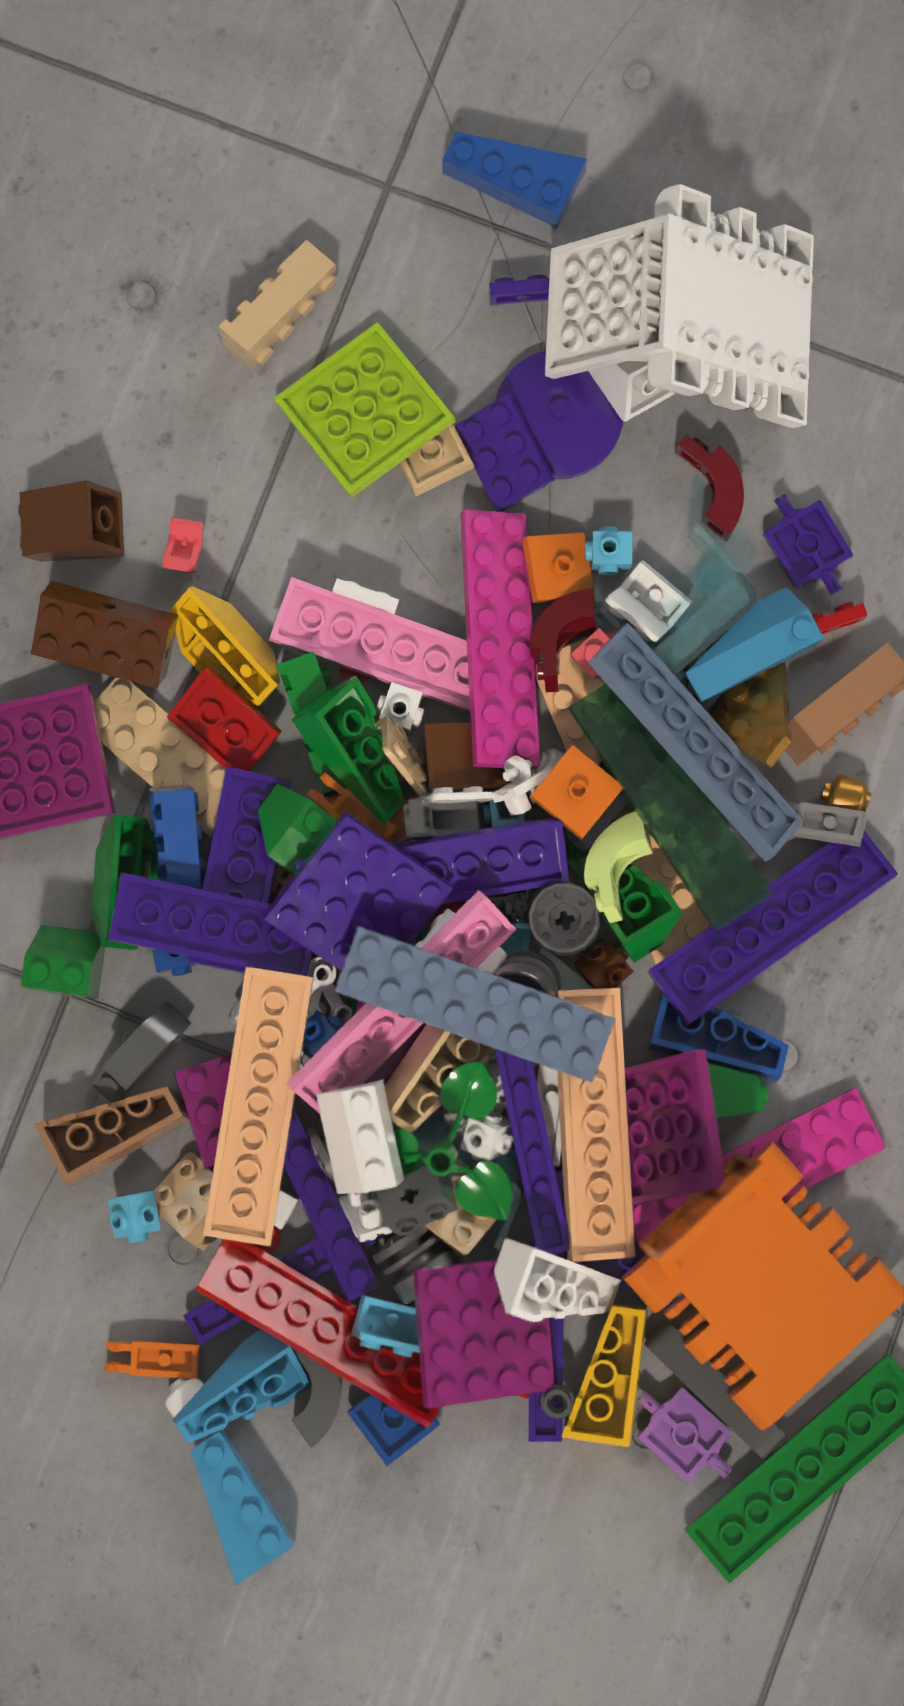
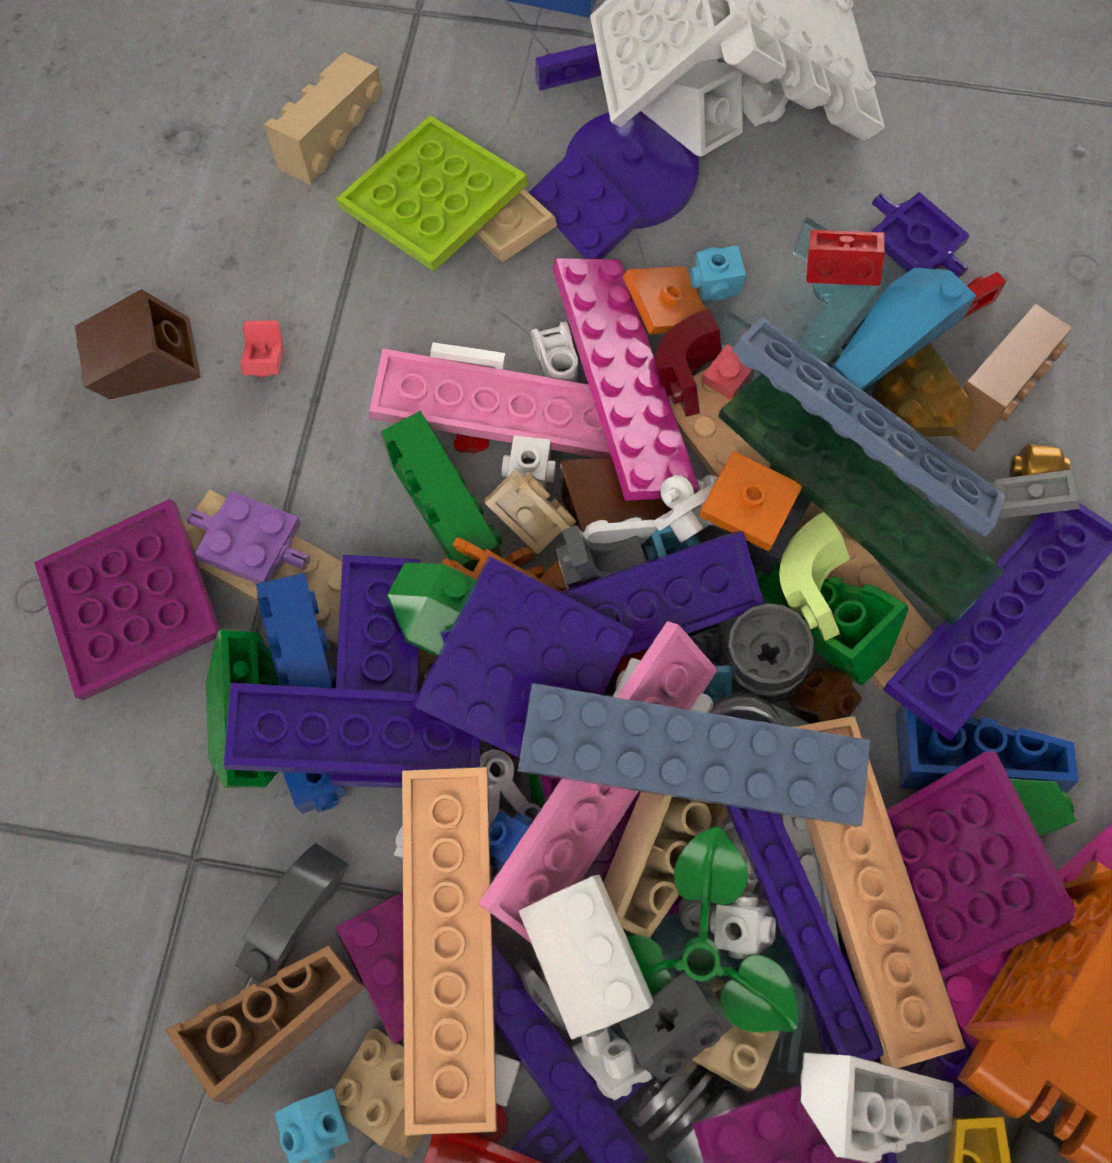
camera: 10 degrees left, 15 degrees down
green slope [20,925,105,999] -> none
reddish brown brick [31,581,178,689] -> none
red plate [167,666,282,772] -> none
yellow wedge [171,586,281,706] -> none
green wedge [292,676,405,824] -> none
white bracket [605,560,693,642] -> none
dark red arch [675,434,744,542] -> none
none -> medium lavender plate [187,491,310,584]
none -> white piece [531,321,578,383]
none -> red bracket [806,230,885,286]

